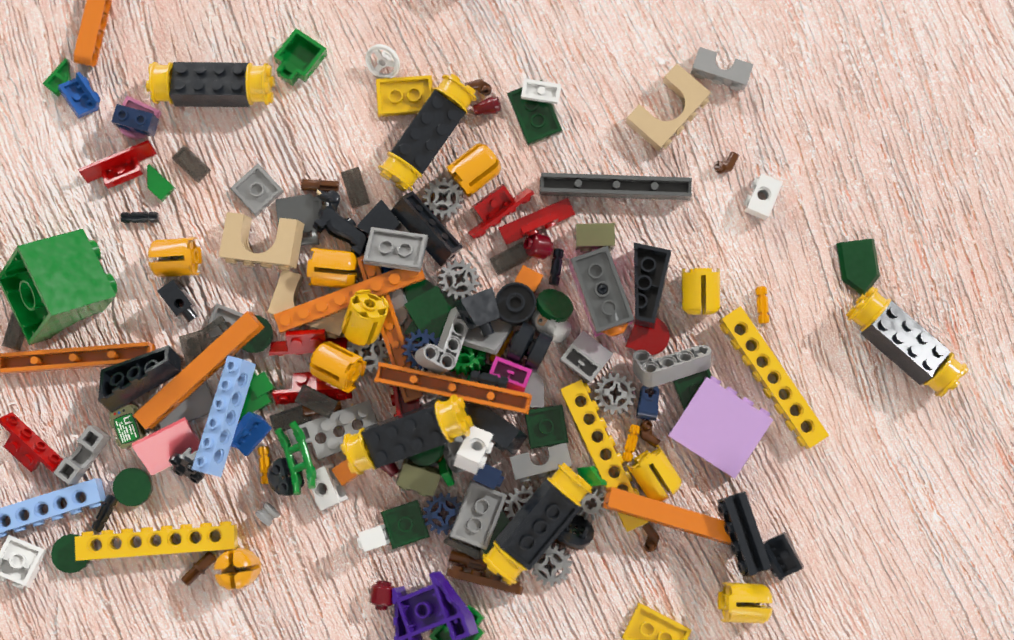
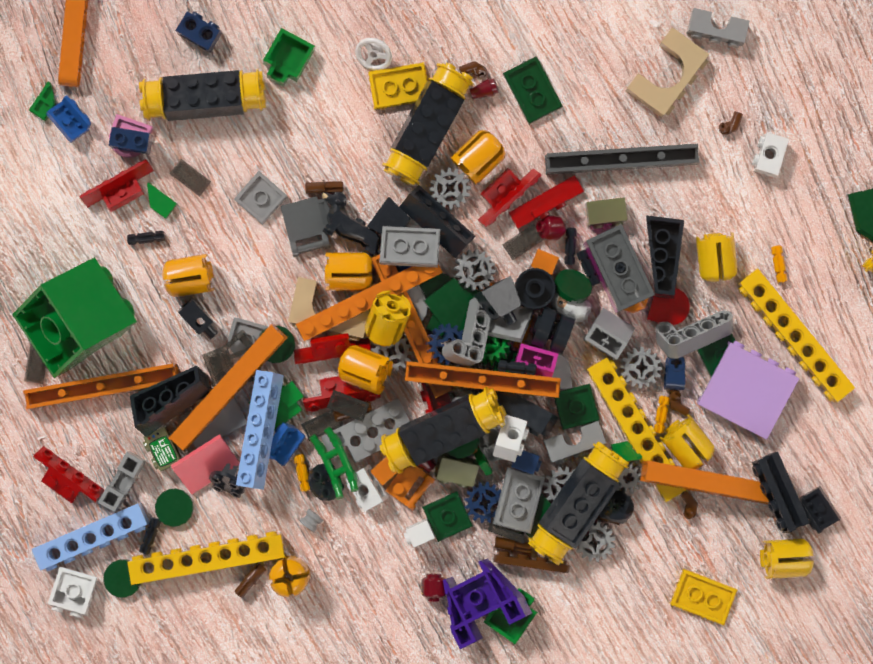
camera: 10 degrees left, 5 degrees up
tan arch [219,212,304,271] -> none
clear smoke tile [341,167,370,209] -> none
white plate [521,78,561,104] -> none
none -> dark blue brick [175,11,222,53]
none -> orange plate [385,466,436,511]
none -> black axle [577,249,600,286]

